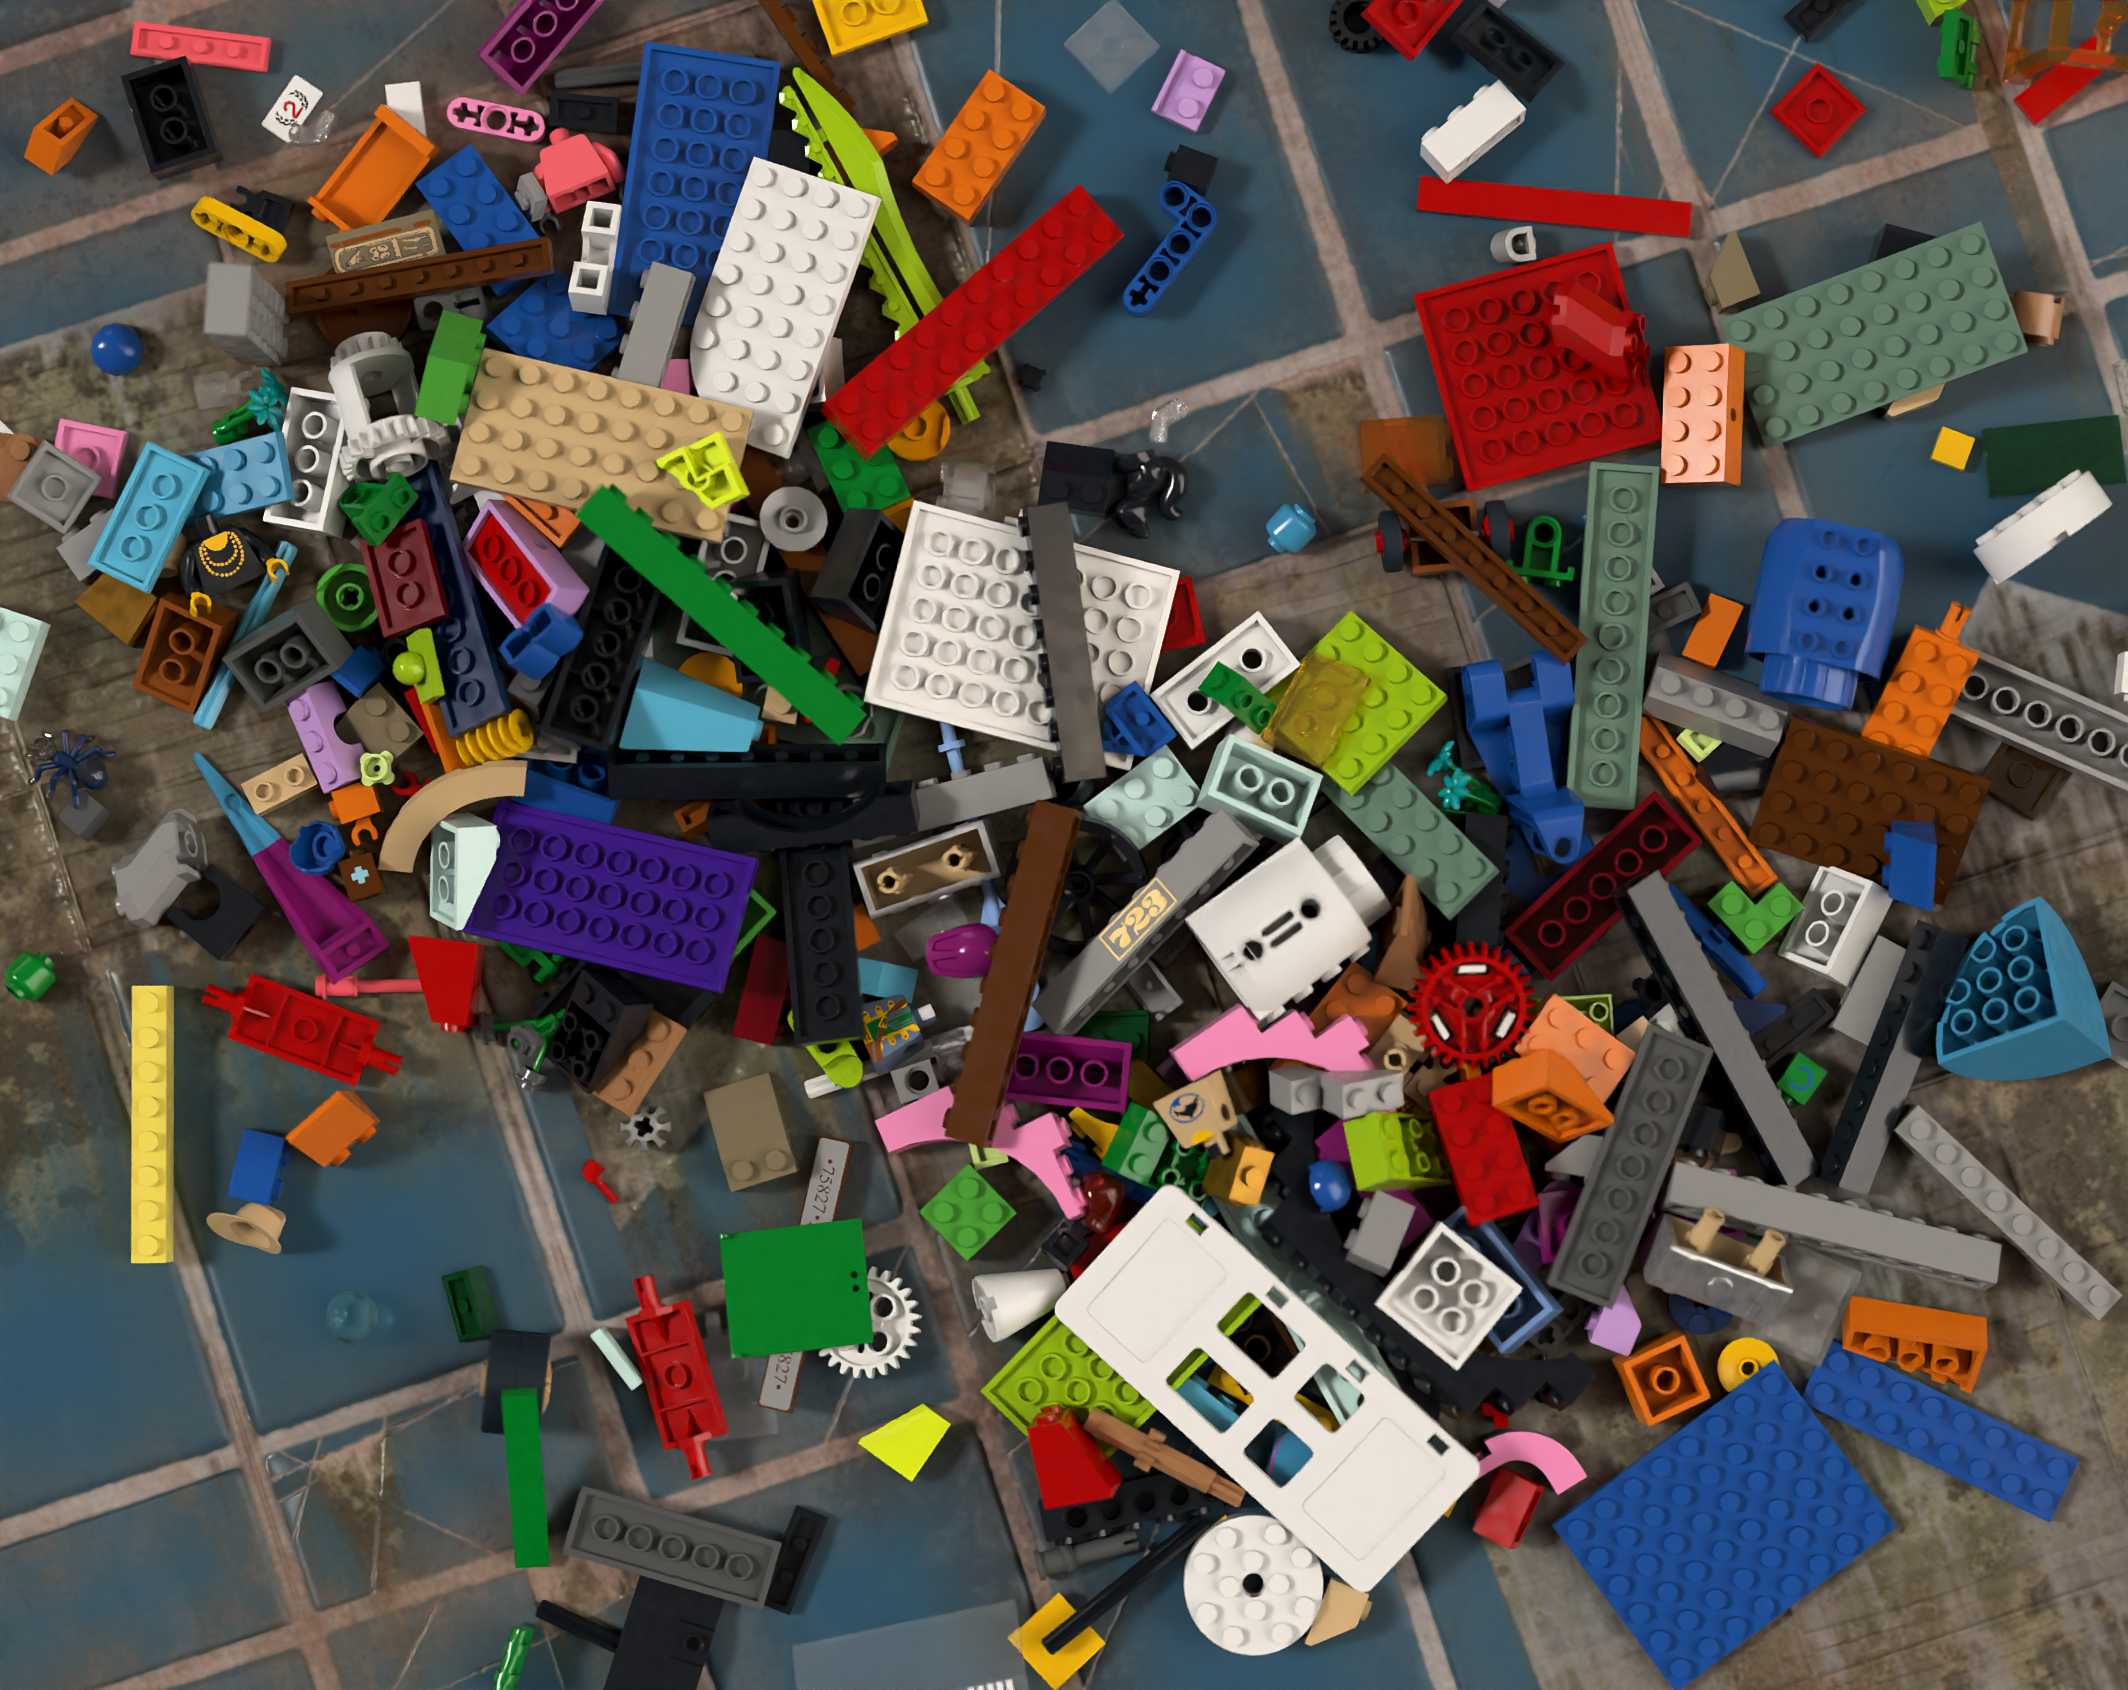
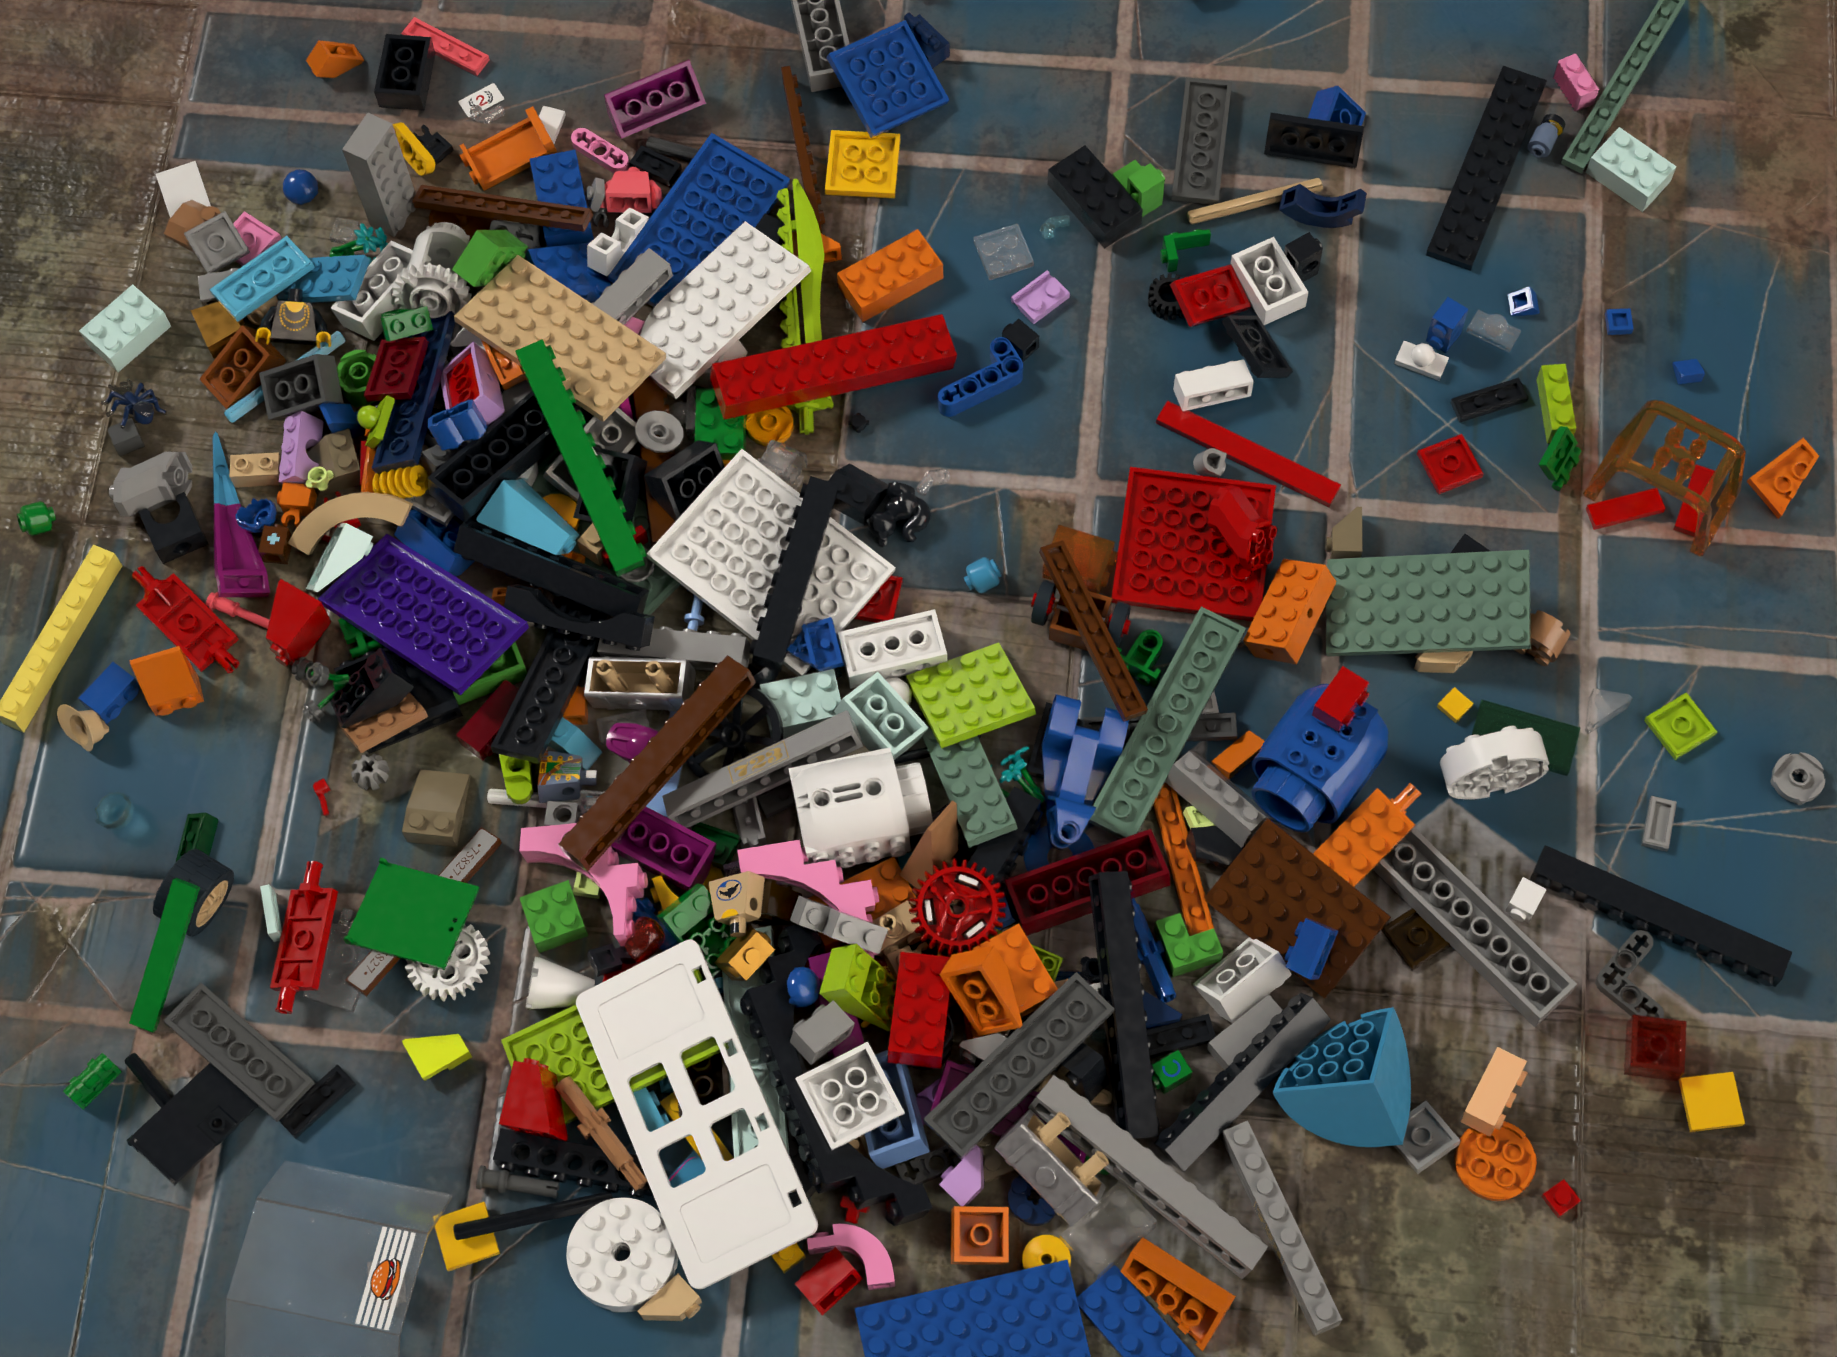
camera: 25 degrees right, 20 degrees down
sticker [325,209,446,273] -> none
neon yellow slope [656,432,750,509] -> none
green bracket [1198,661,1278,735] -> none
clear yellow tile [1260,649,1371,769] -> none
none -> red brick [1312,666,1370,732]

